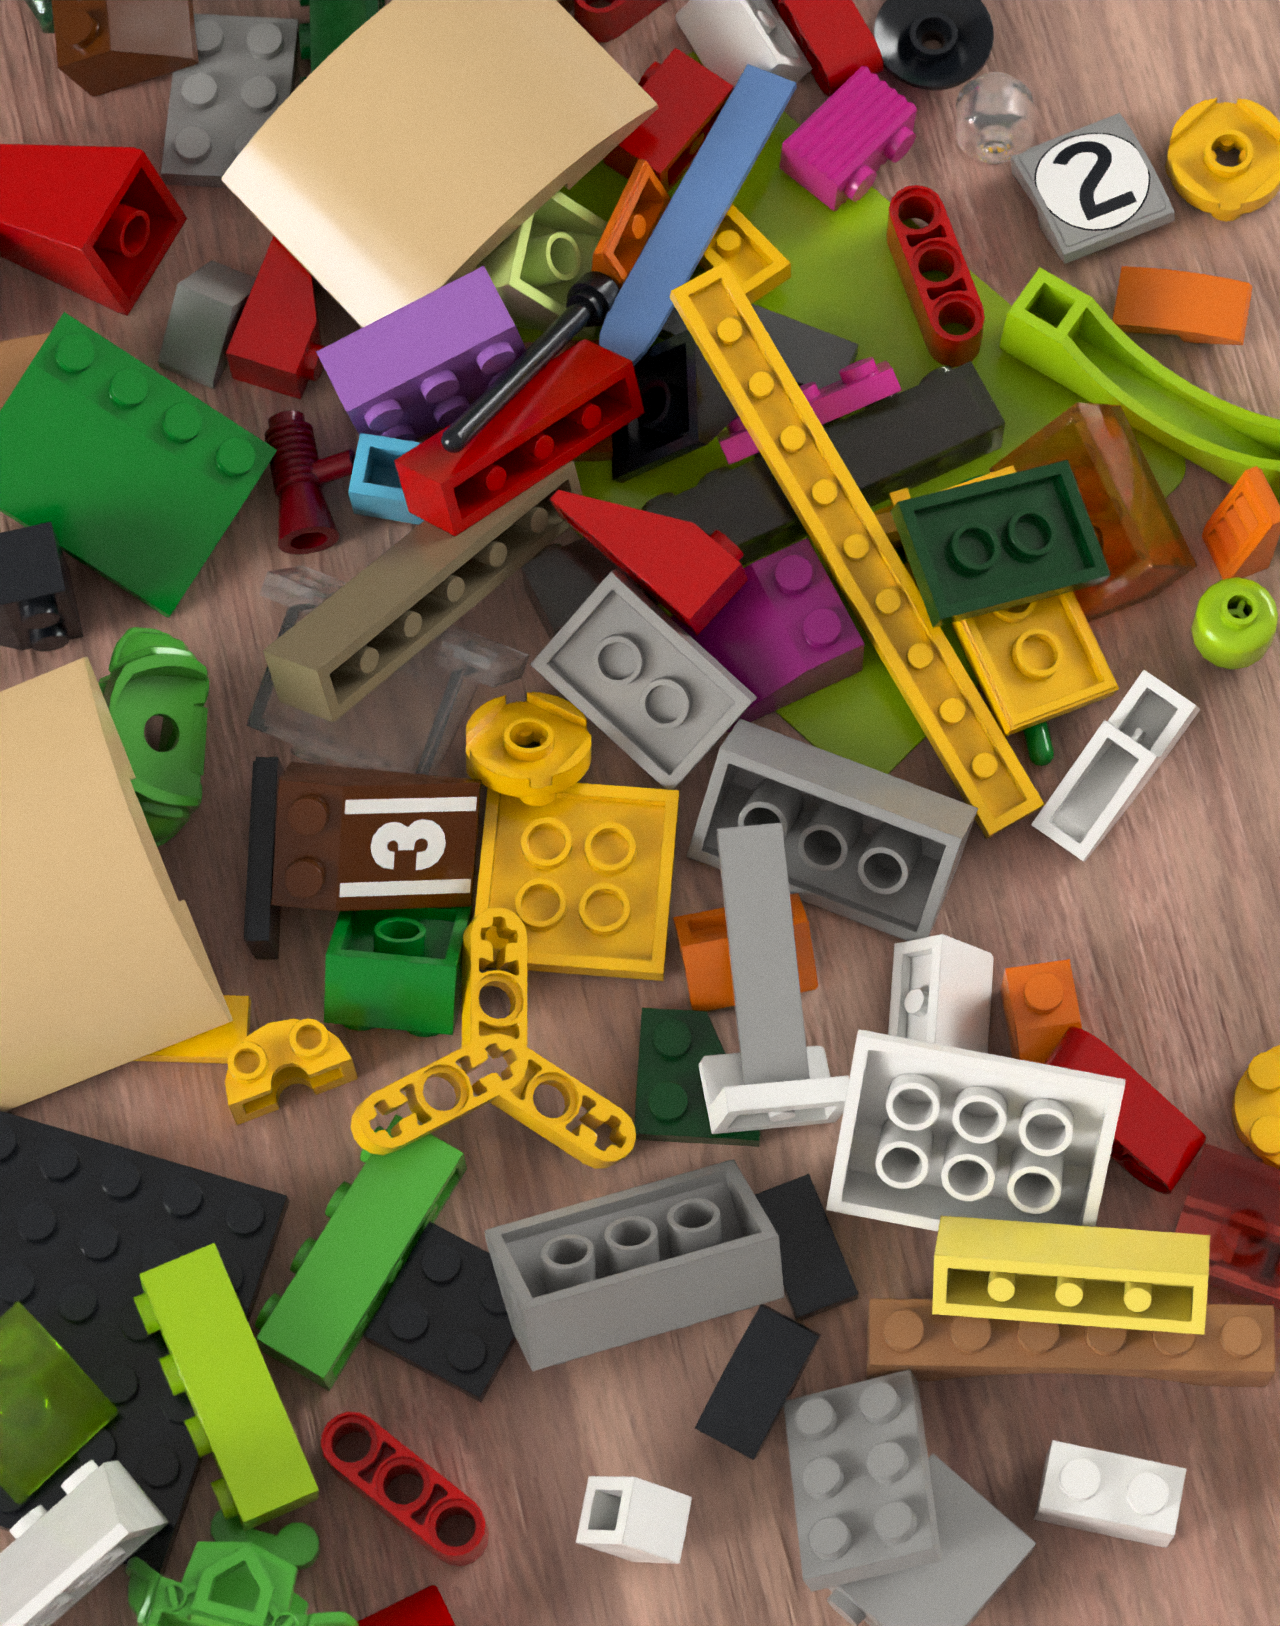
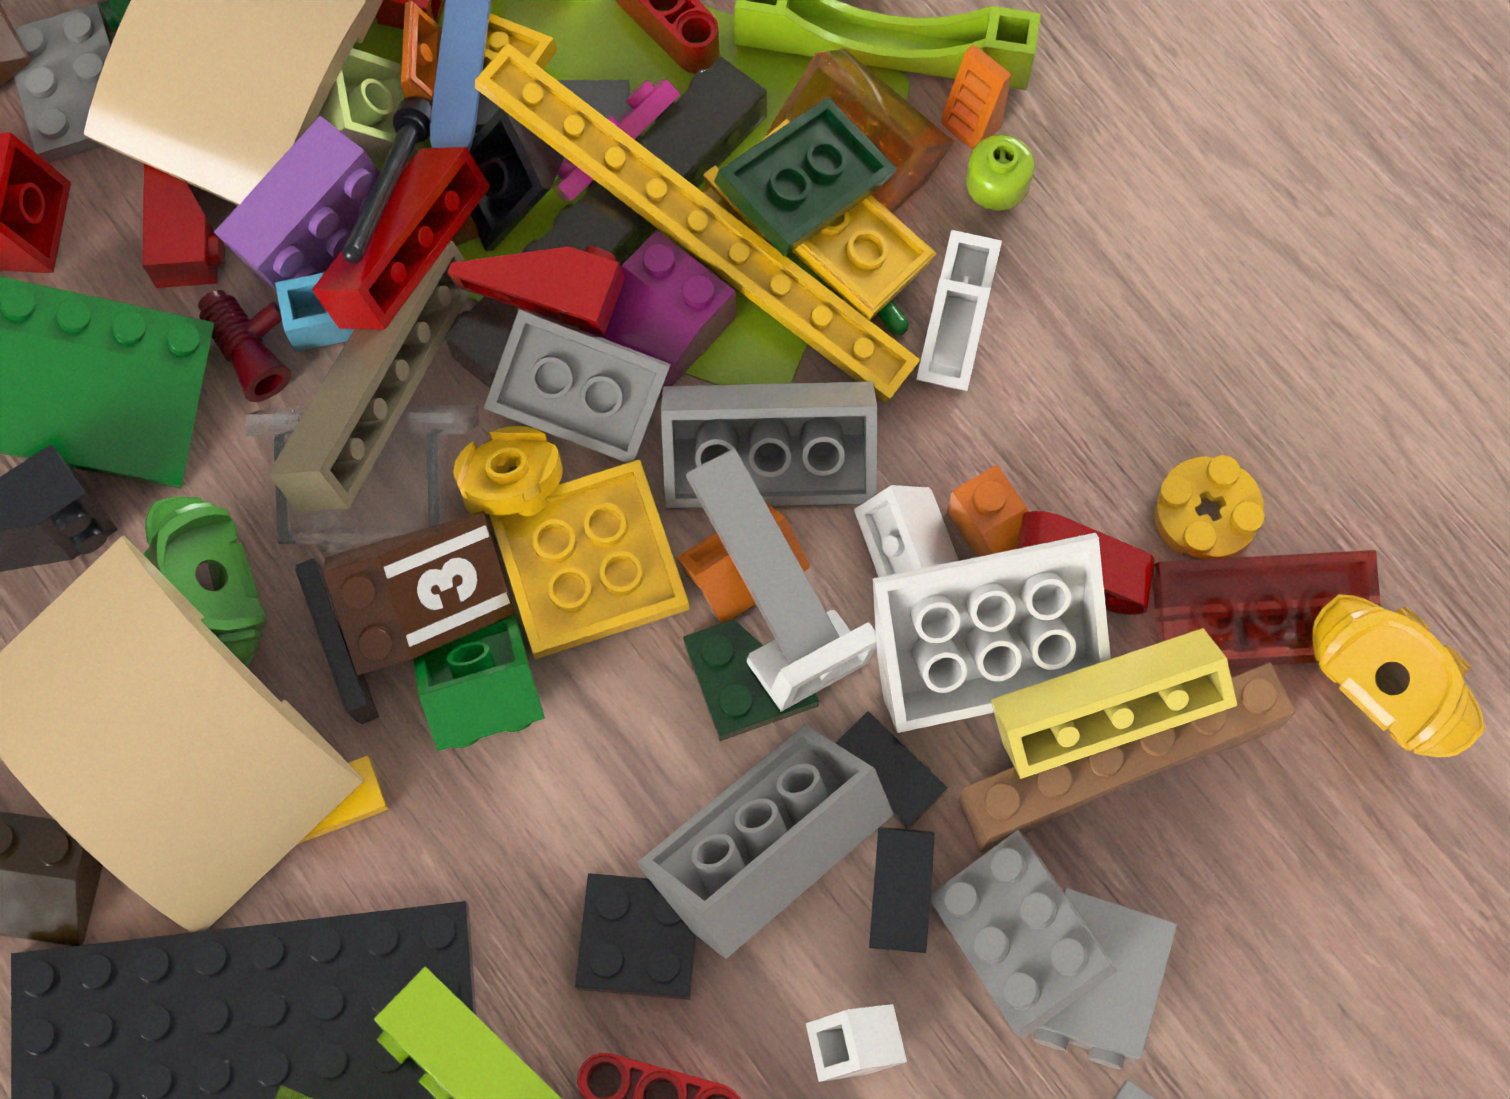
camera: 25 degrees left, 0 degrees up
light grey slope [158,260,256,389] -> none
yellow cylinder [225,1018,358,1125] -> none
bright green brick [255,1114,467,1391] -> none
yellow piece [351,907,636,1169] -> none
white brick [1034,1440,1186,1548] -> none

